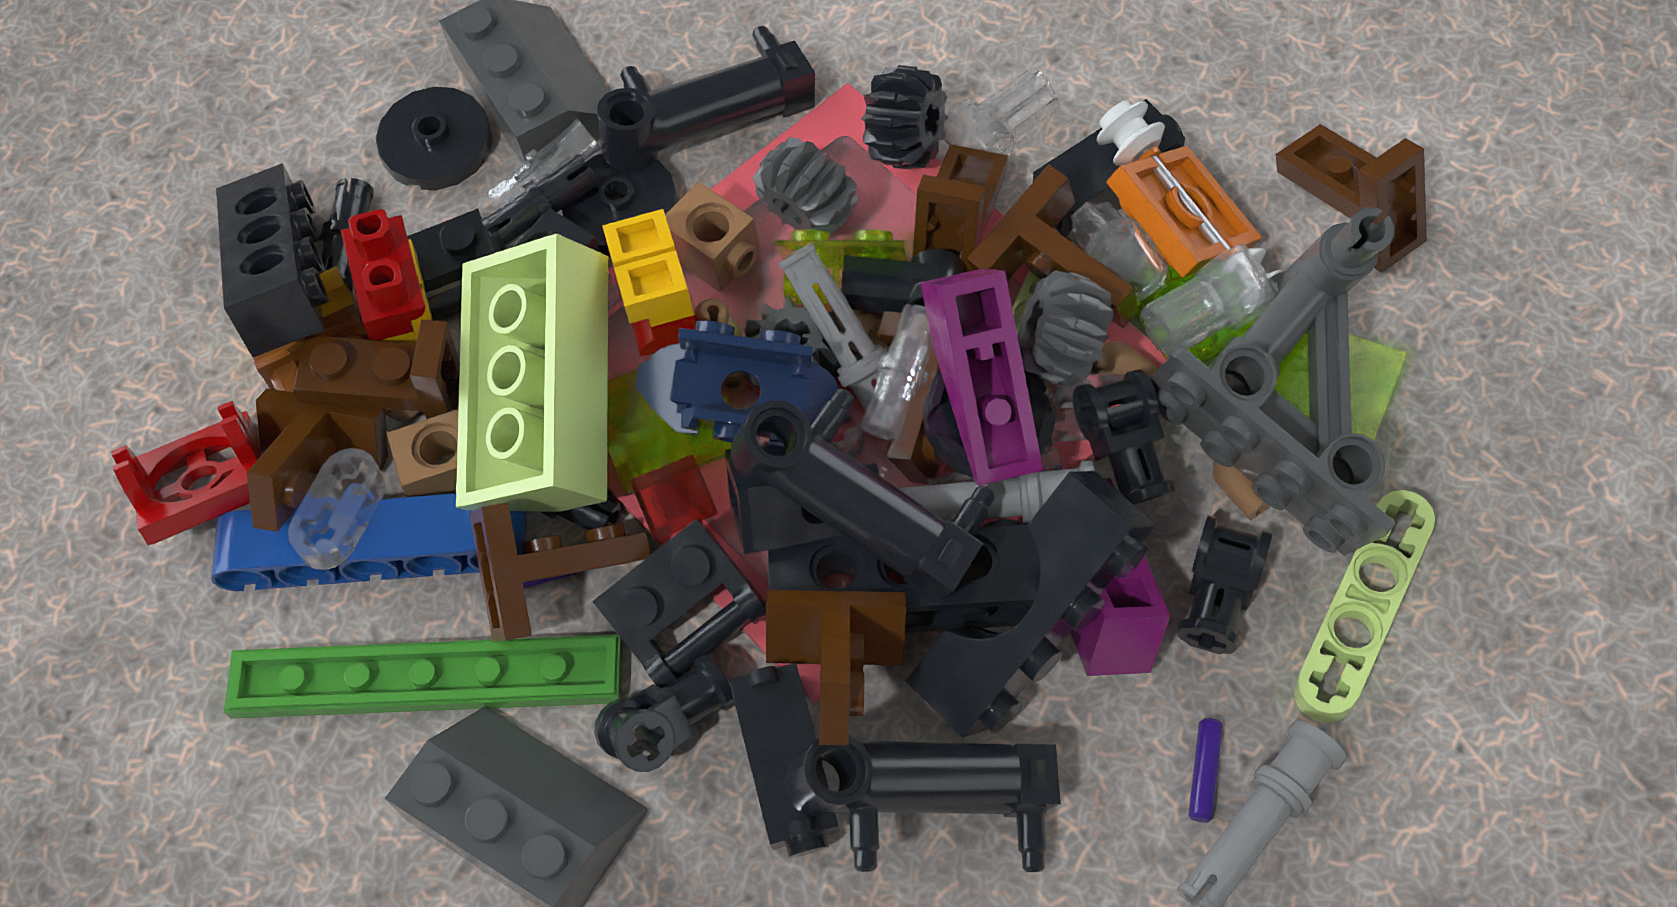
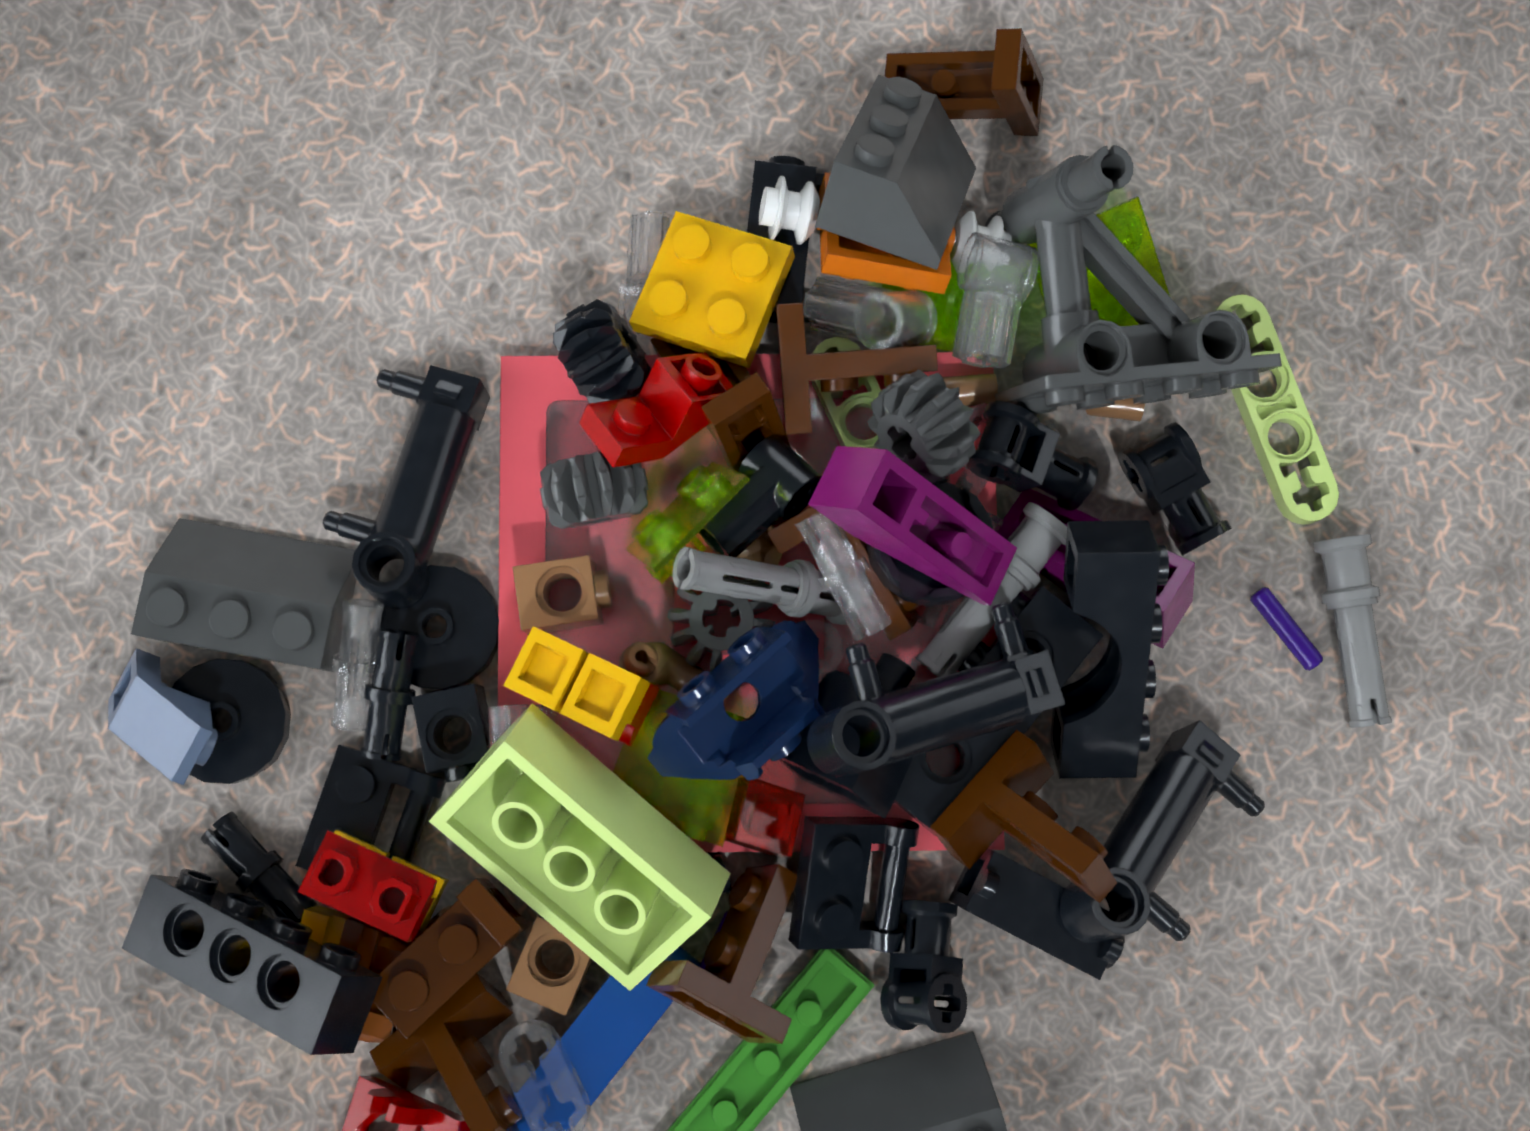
camera: 55 degrees left, 20 degrees up
none -> slope [108,648,218,785]
none -> red slope [579,352,734,468]
none -> yellow plate [629,211,795,368]
none -> dark grey slope [815,75,976,270]

